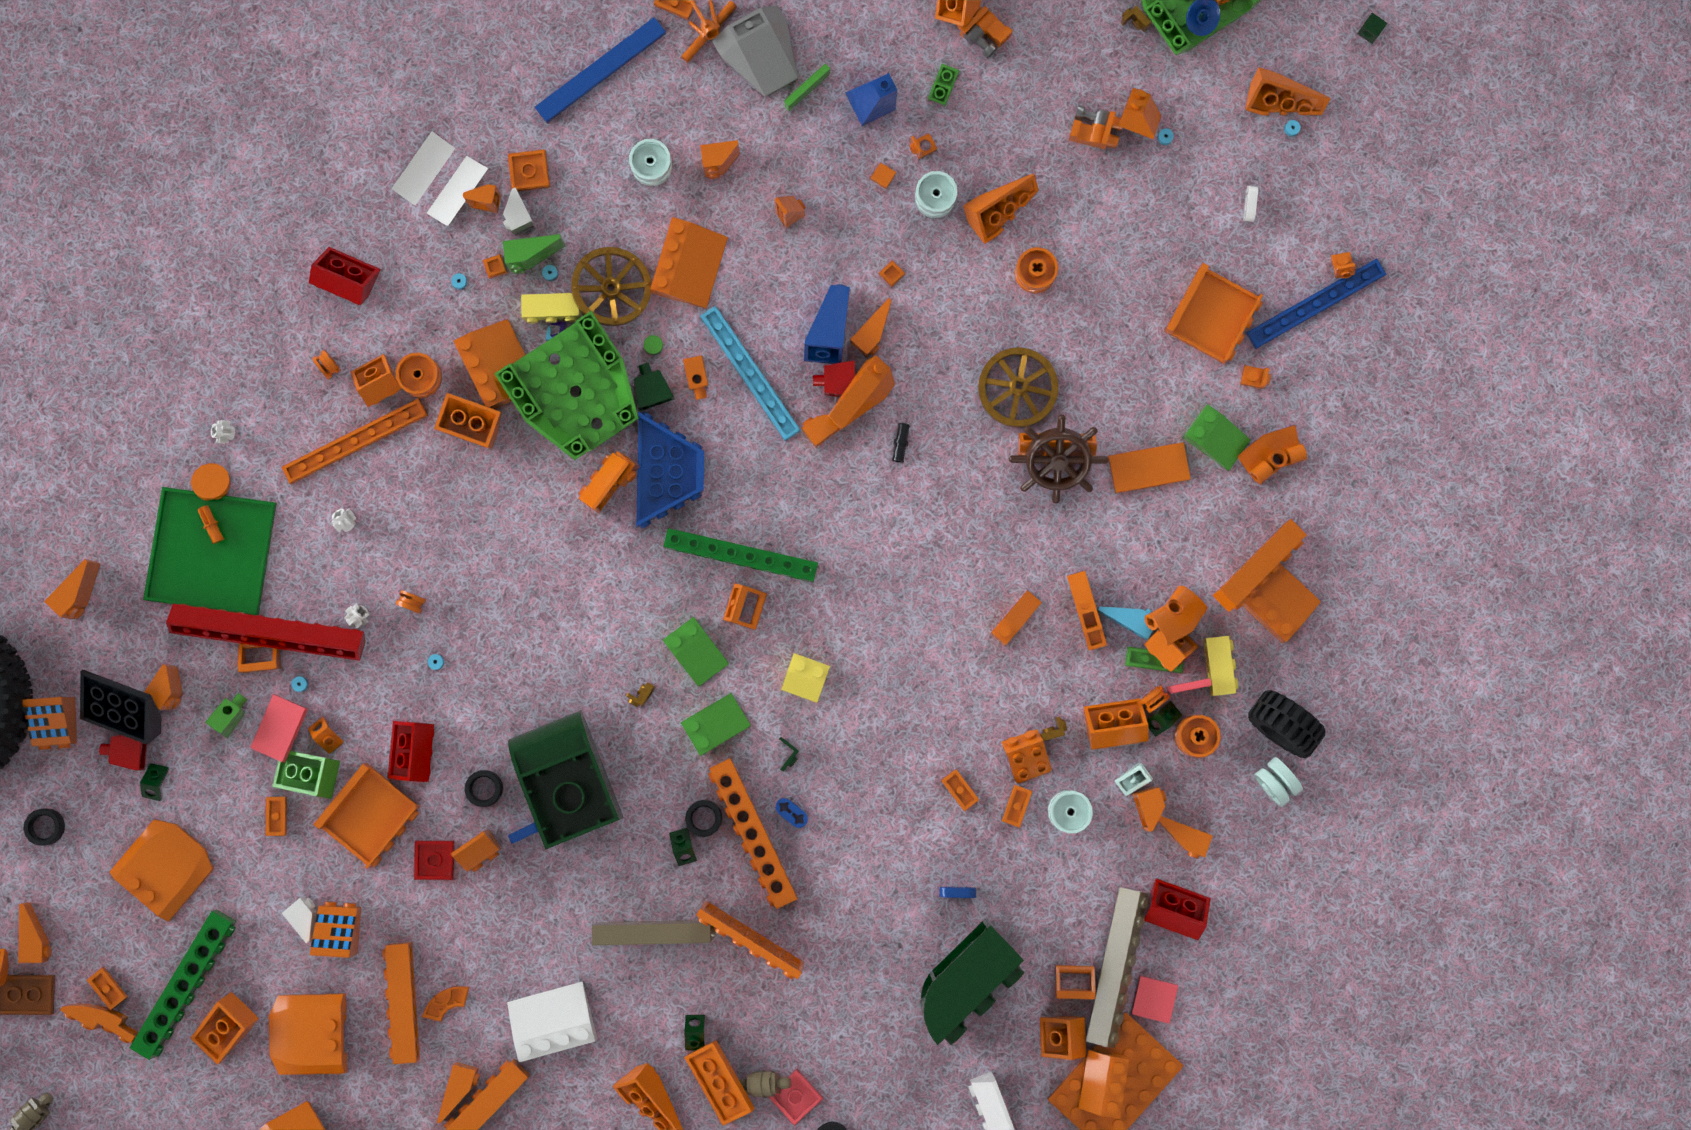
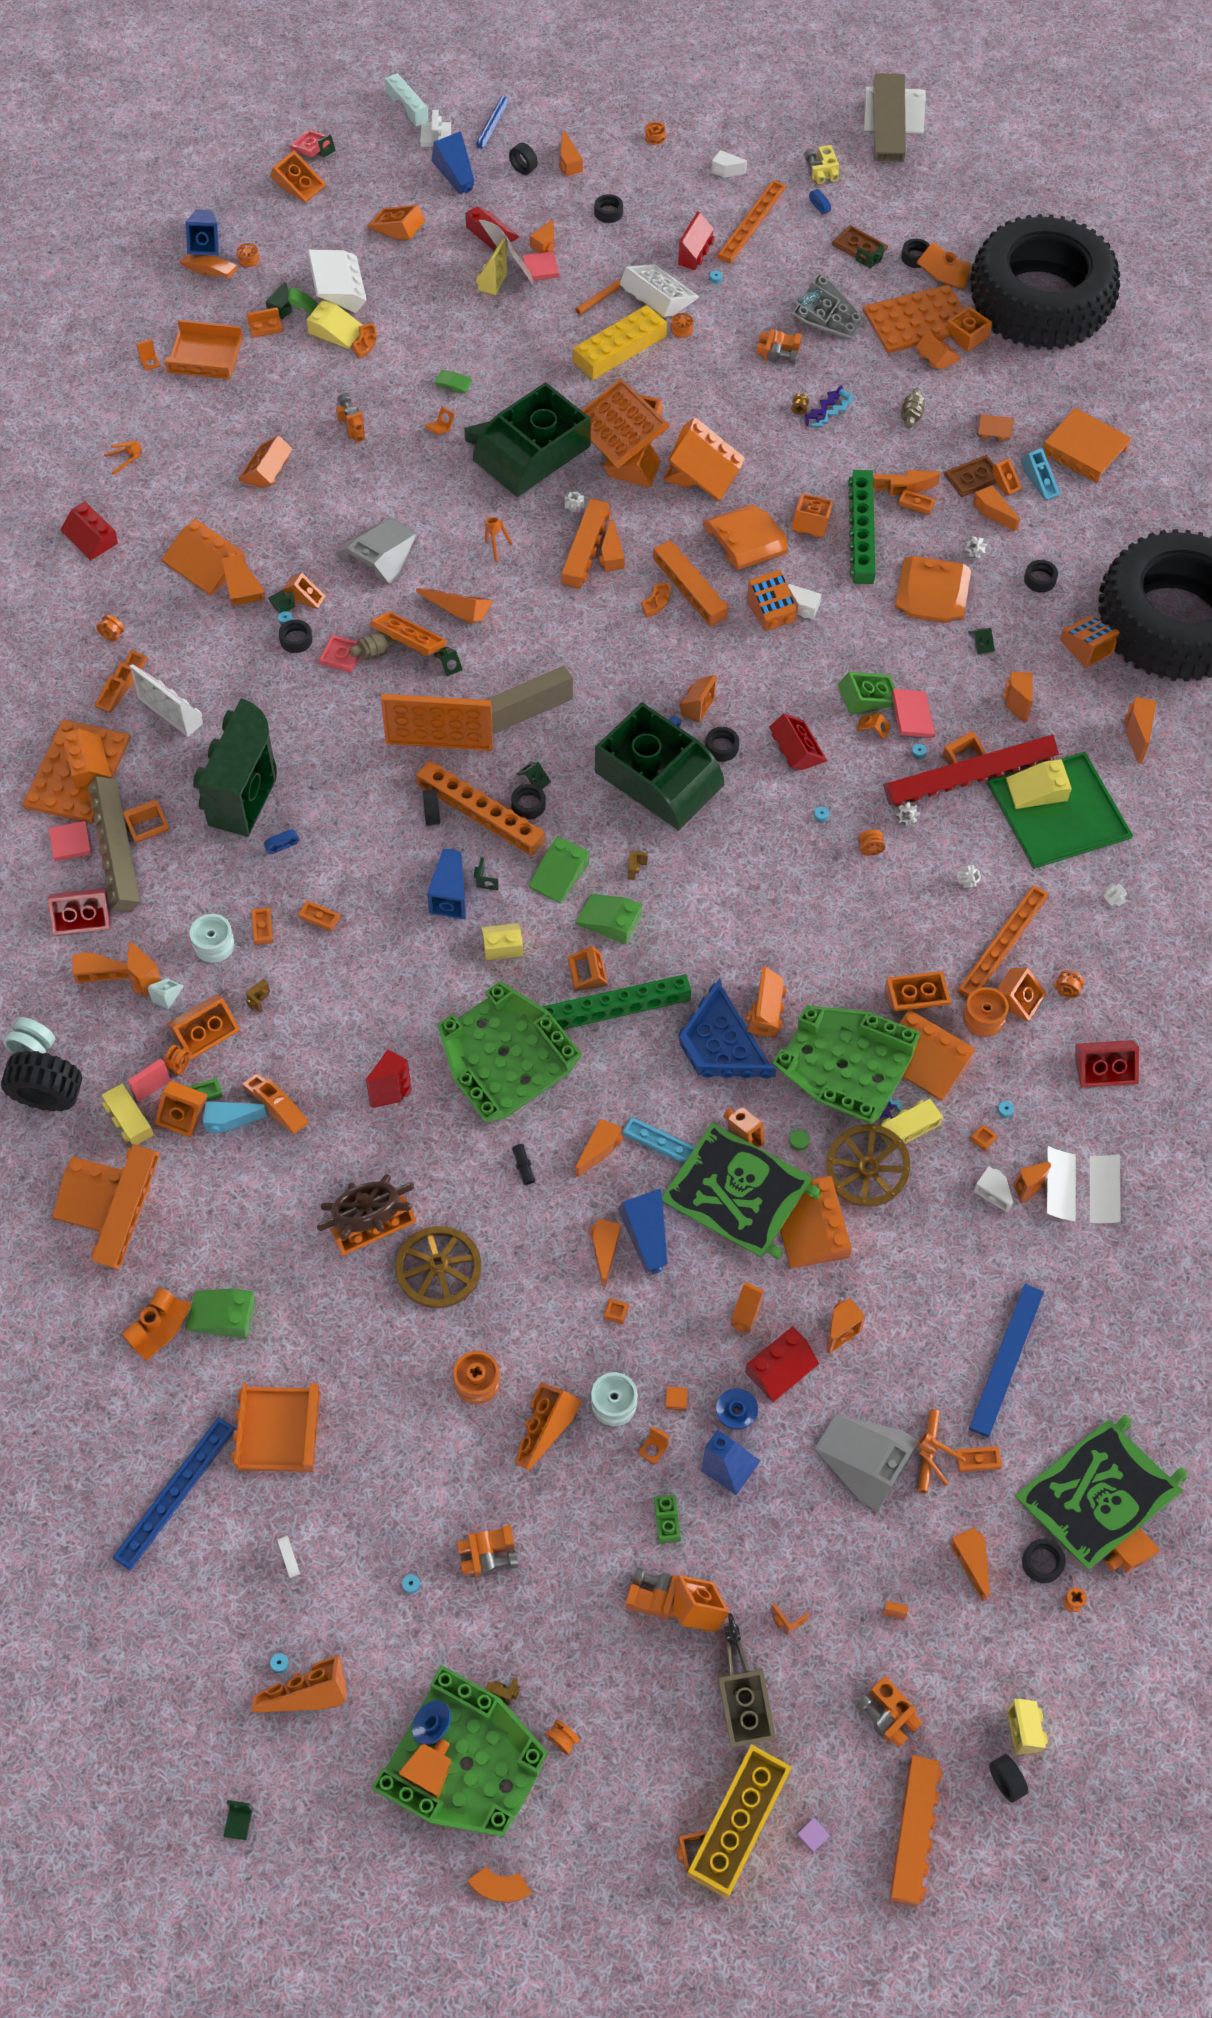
camera: 155 degrees right, 25 degrees down
black slope [80,670,162,745] -> none
red torso [99,735,147,771] -> none
orange tile [191,463,231,501] -> none
orange axle [198,506,224,544] -> none
bright green torso [205,693,248,738] -> none
orange plate [265,796,287,836] -> none
orange panel [313,763,420,869] -> none
red tile [414,840,455,880] -> none
bright green slope [503,234,565,274] -> none
white slope [507,981,597,1062] -> none
orange tile [508,149,550,191] -> none
medium azure piece [542,265,558,281] -> none
light aqua wheel [629,139,673,186] -> none
dark green torso [634,363,675,411] -> none
blue beam [775,798,808,828] -> none
bright green tile [784,64,830,111] -> none
red torso [813,361,855,397] -> none
orange wedge [827,355,895,429] -> none
orange slope [990,590,1042,646] -> none
orange bracket [1001,729,1052,783] -> none
orange slope [1039,1016,1086,1060] -> none
orange tile [1108,442,1191,494] -> none
orange slope [1118,88,1161,139] -> none
orange panel [1145,585,1207,646] -> none
dark green bracket [1147,701,1183,737] -> none
orange wheel [1174,715,1221,757] -> none
orange bracket [1240,365,1271,389] -> none
orange bracket [1331,252,1356,279] -> none
none -> red slope [366,1049,412,1108]
none -> black tyre [423,790,440,826]
none -> blue slope [427,849,467,920]
none -> bright green wedge [437,981,582,1123]
none -> flag [662,1123,821,1260]
none -> blue dish [716,1388,758,1430]
none -> red slope [745,1326,819,1402]
none -> white gear [965,536,987,558]
none -> light yellow slope [1006,759,1072,809]

